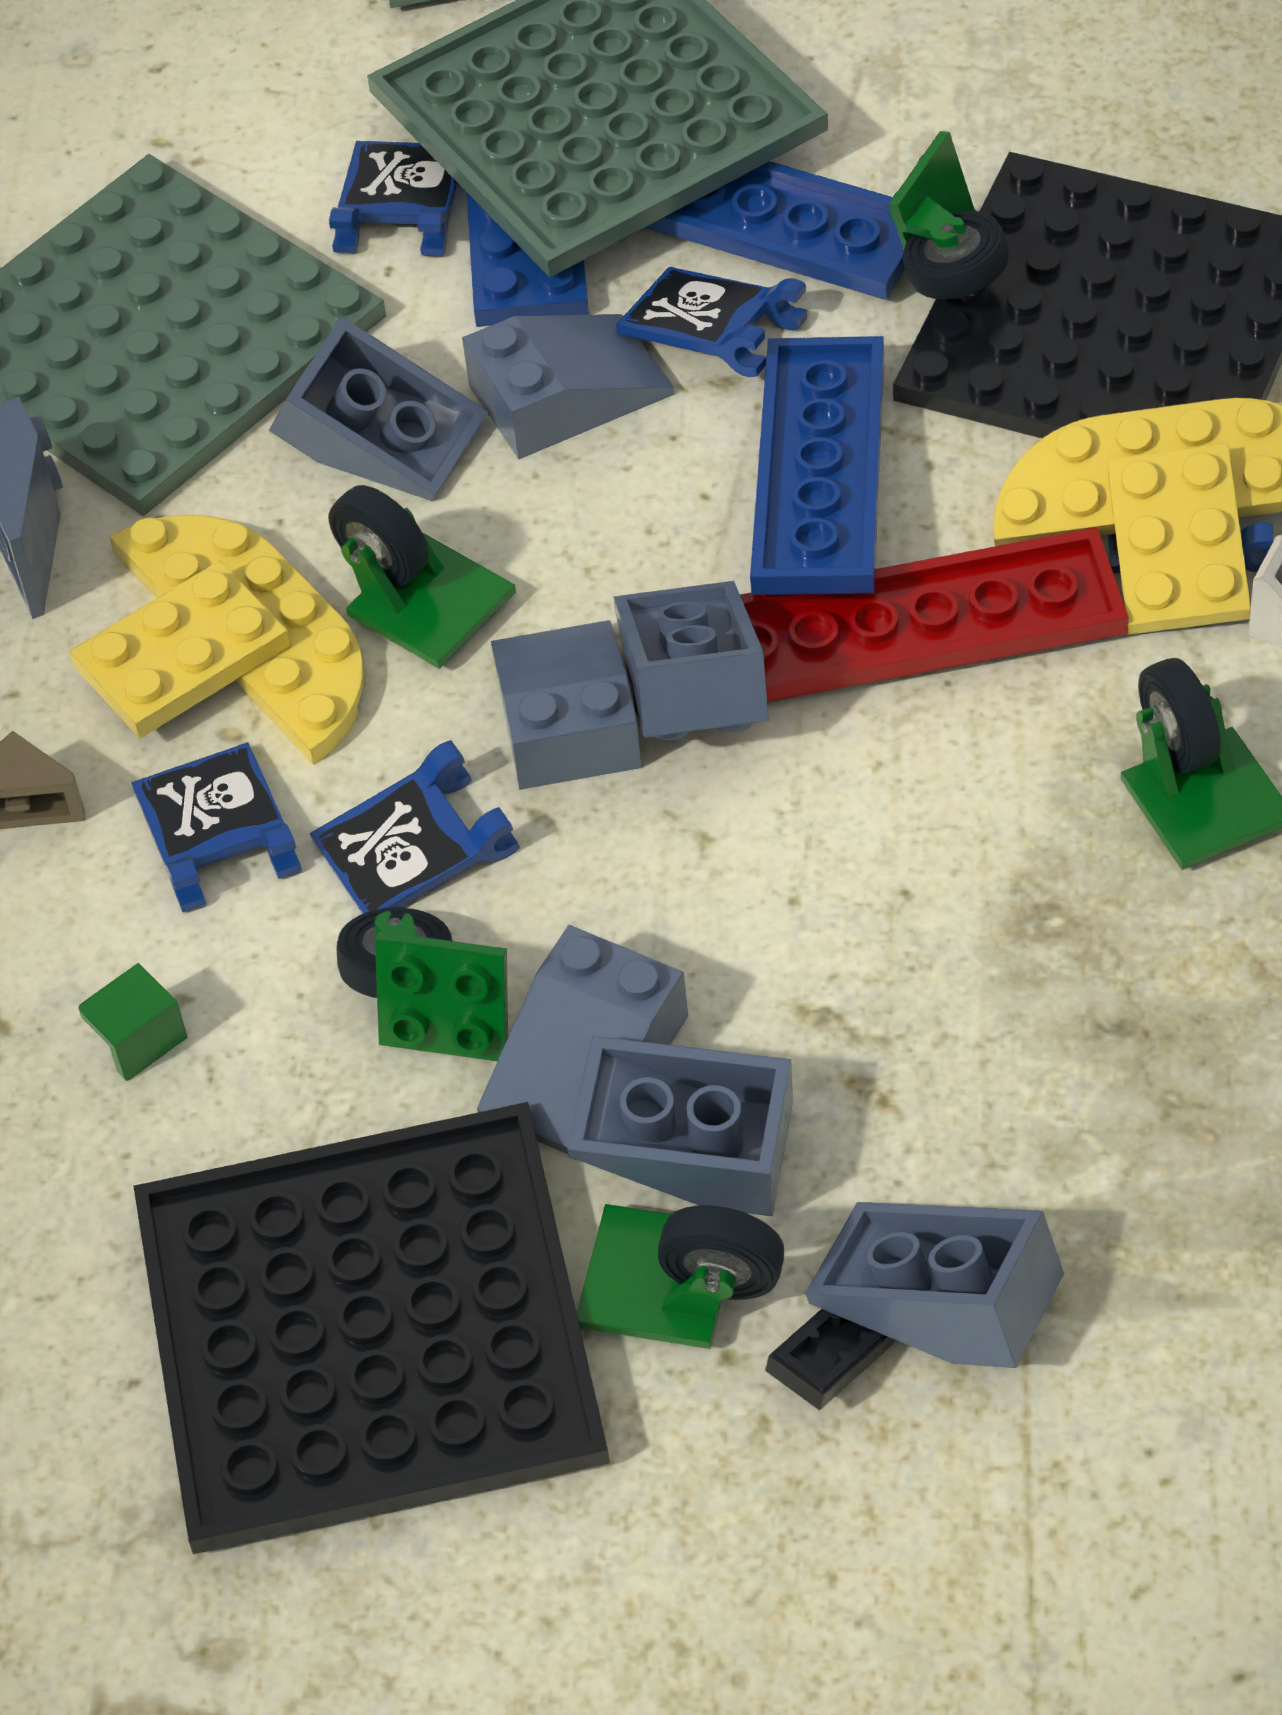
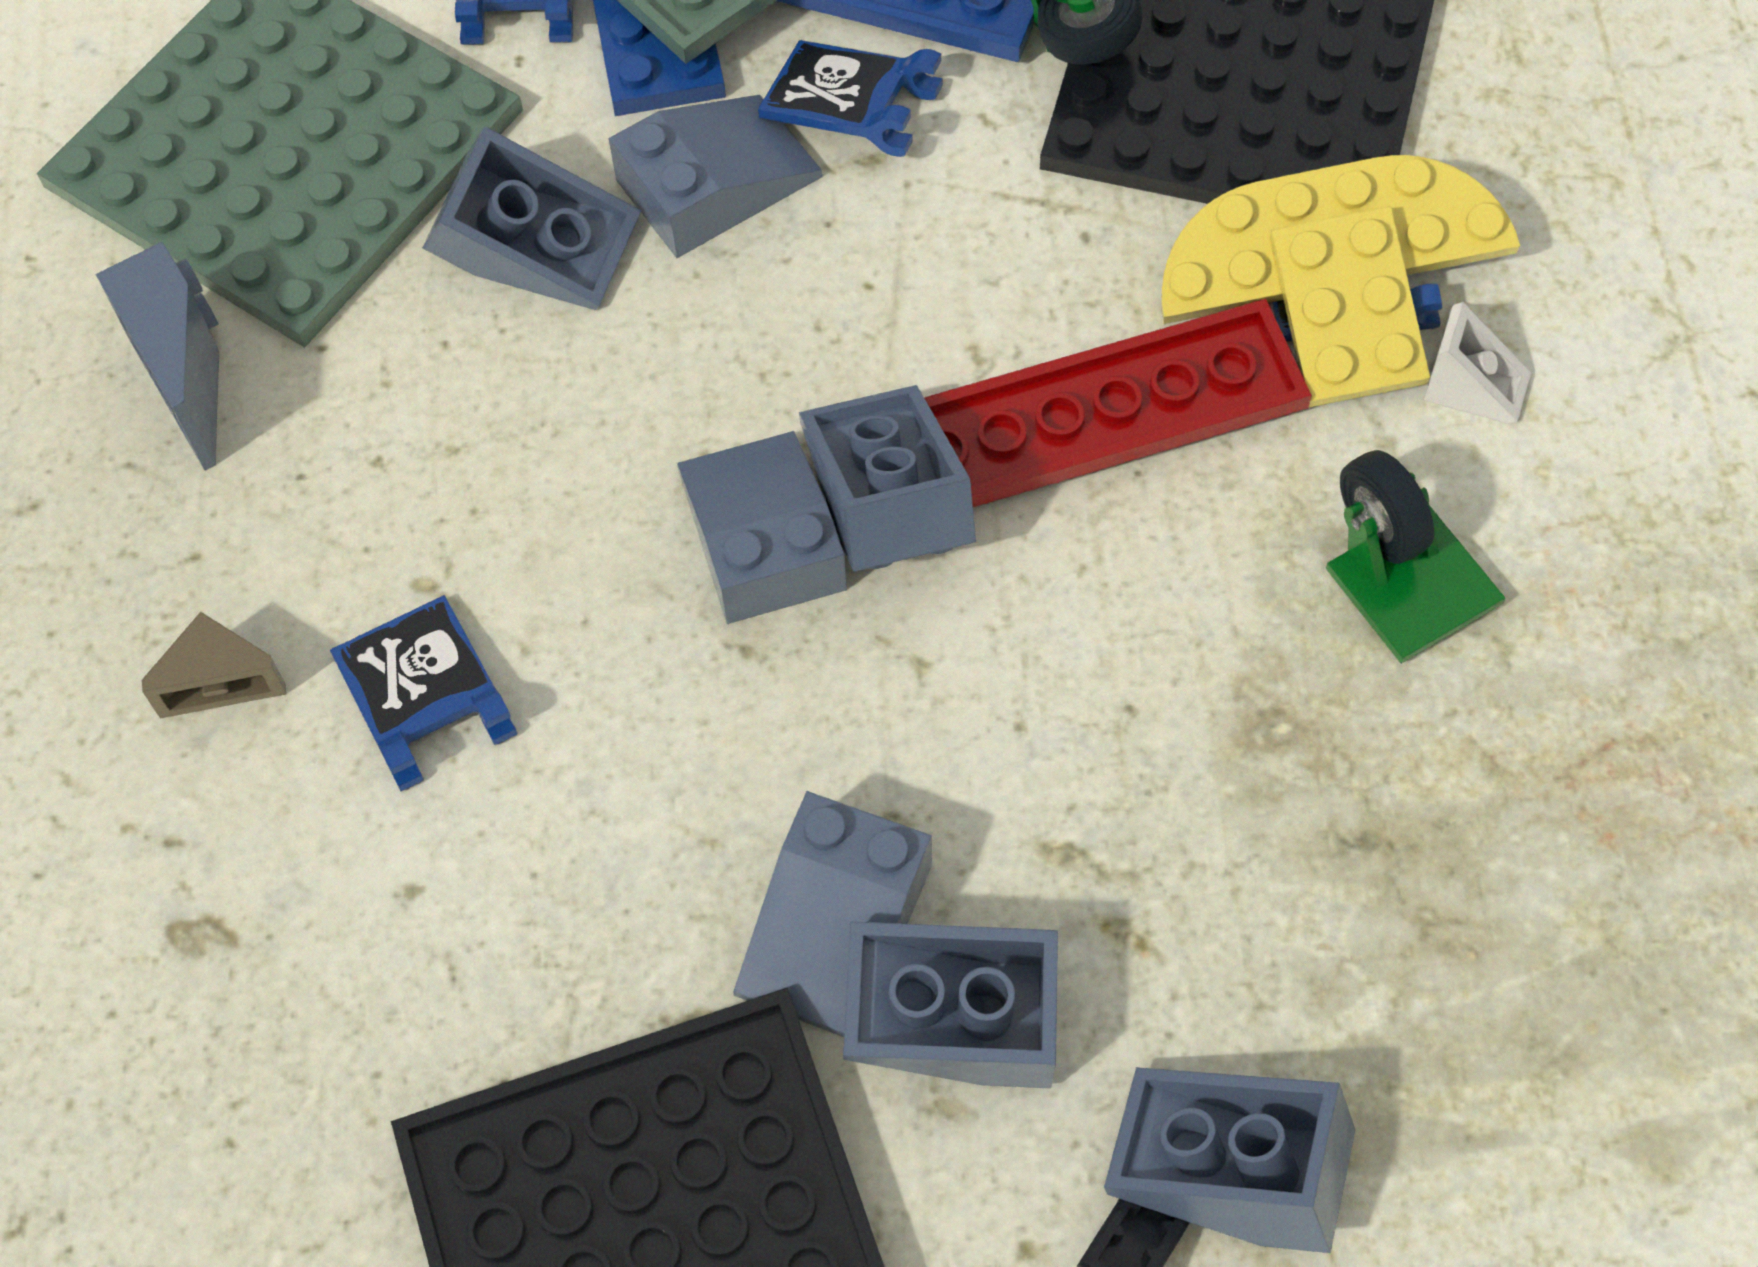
camera: 10 degrees left, 10 degrees up
light yellow plate [69,515,365,765] -> none
green panel [78,962,188,1081] -> none
flag [309,740,520,914] -> none
green plate [328,485,516,669] -> none
green plate [336,907,508,1061] -> none
green plate [577,1204,784,1349] -> none
blue plate [750,336,885,595] -> none

